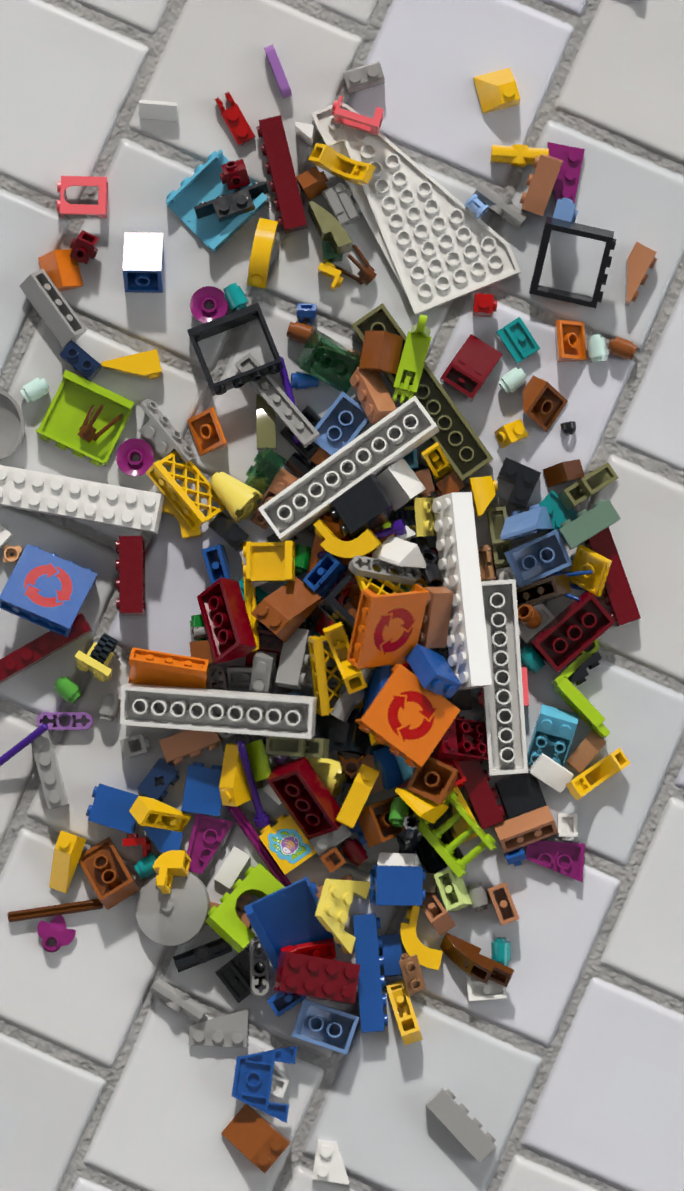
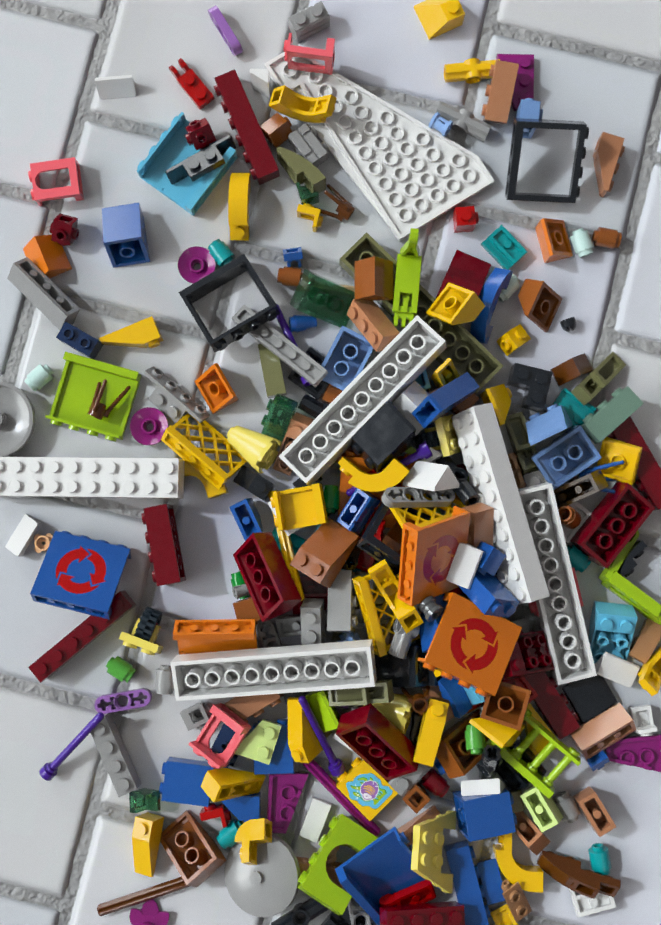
camera: 10 degrees left, 0 degrees up
none -> clear green panel [129,788,161,813]
none -> coral panel [188,703,252,769]
none -> yellowish green wing [235,719,282,765]
none -> blue slope [412,372,480,428]
none -> dark grey wheel [417,596,444,622]
none -> yellow slope [426,283,485,325]
none -> white slope [446,543,484,589]
none -> blue slope [470,268,513,344]
none -> blue brick [477,541,506,576]

